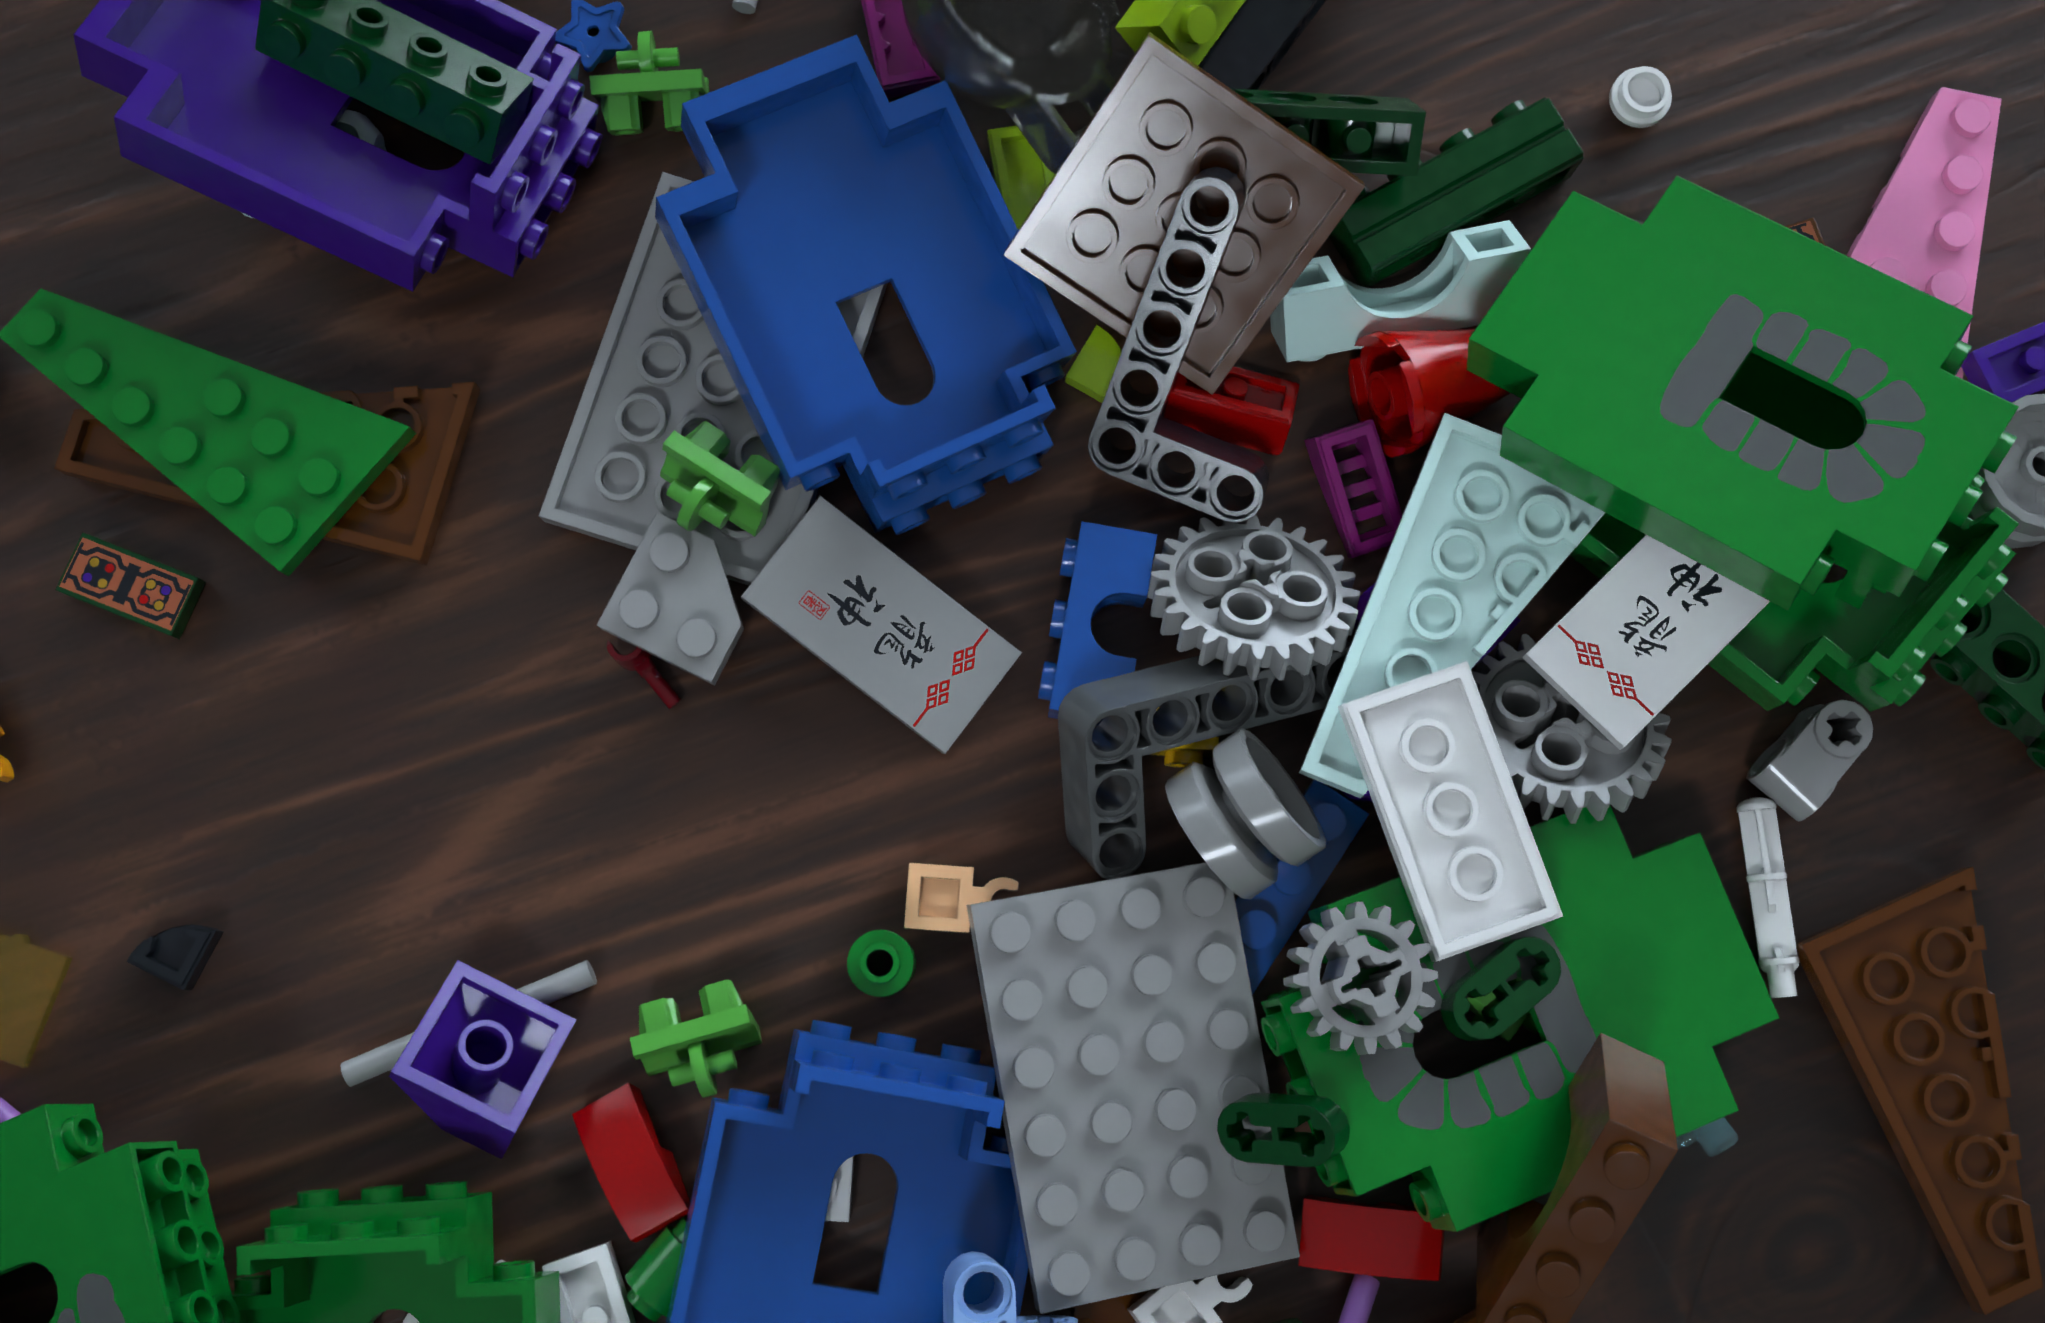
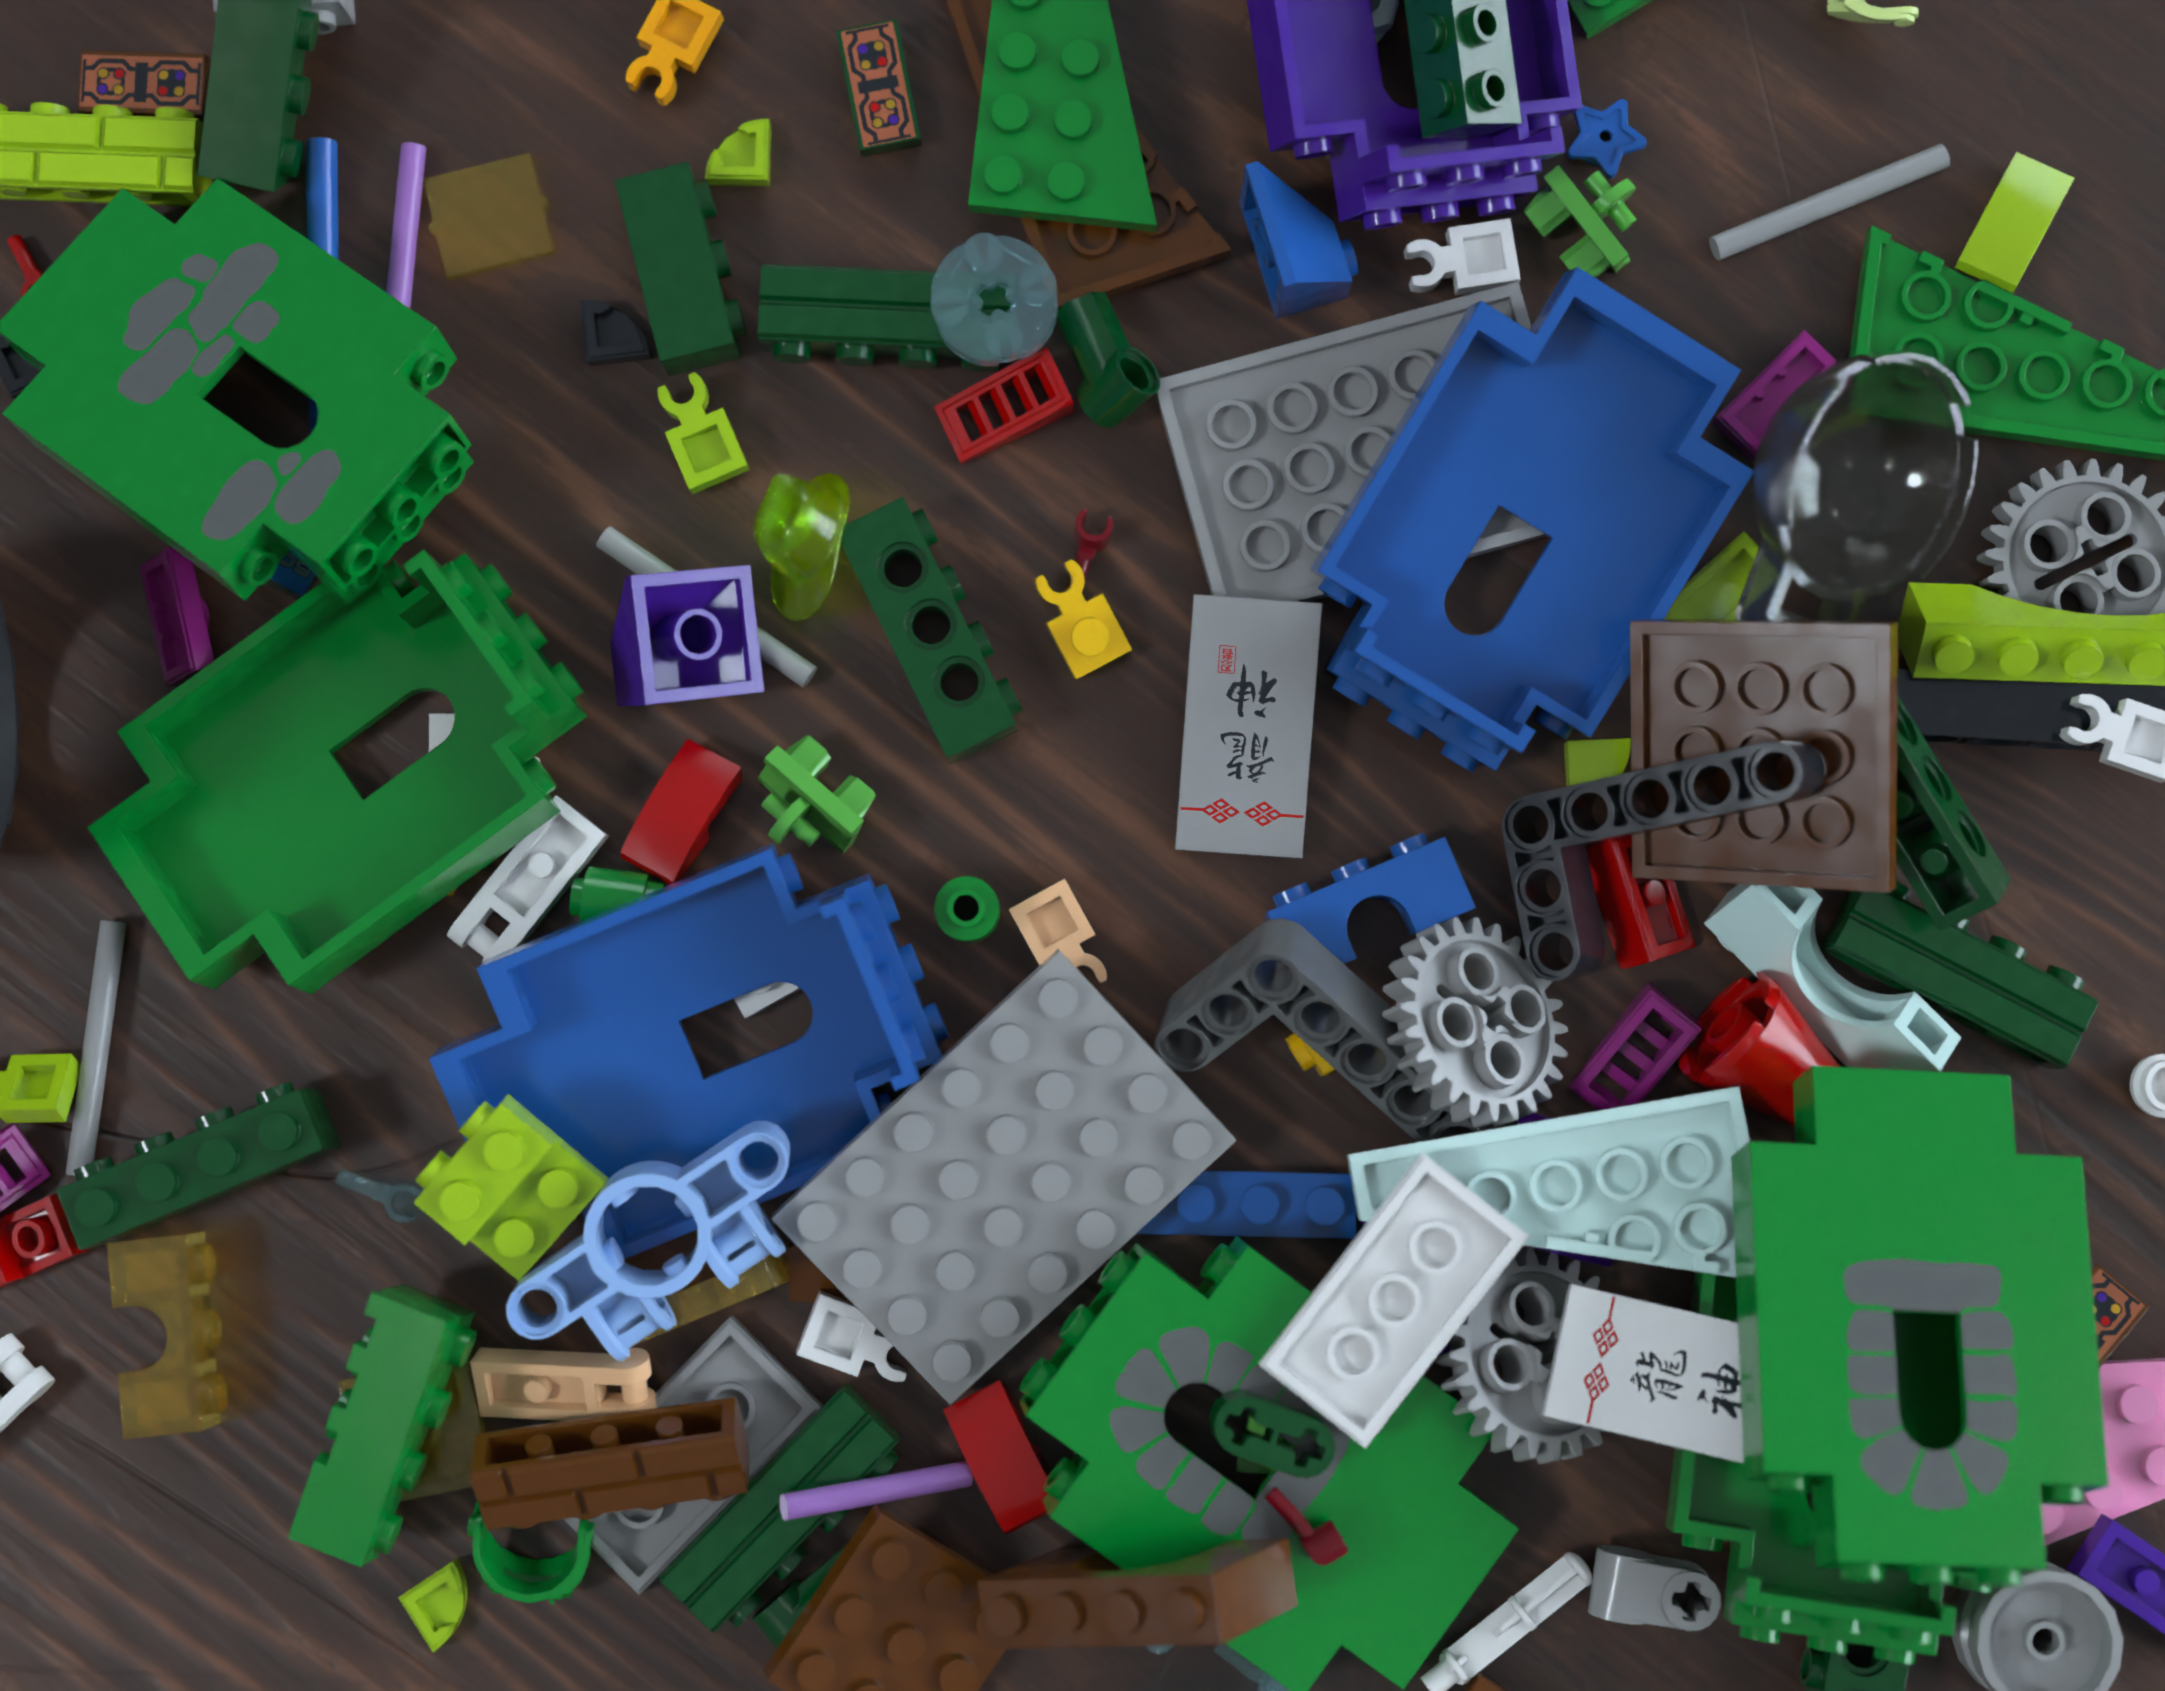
camera: 65 degrees right, 5 degrees up
light grey plate [597,512,744,686] -> none
bright green hips [660,421,780,537] -> none
light grey wheel [1165,728,1326,899] -> none
dark green beam [1217,1093,1350,1167] -> none
light grey gear [1283,902,1438,1055] -> none
none -> dark green brick [614,161,748,376]
none -> lime plate [658,372,750,495]
none -> lime tile [705,119,771,186]
none -> clear neon green piece [753,473,850,621]
none -> dark green brick [757,264,1017,372]
none -> dark green brick [834,497,1023,765]
none -> clear light blue plate [931,233,1058,366]
none -> red slope [934,347,1074,465]
none -> yellow plate [1035,559,1132,679]
none -> dark green piece [1056,291,1160,429]
none -> blue slope [1239,161,1358,319]
none -> dark red hand [1264,1486,1348,1565]
none -> white plate [1404,218,1521,295]

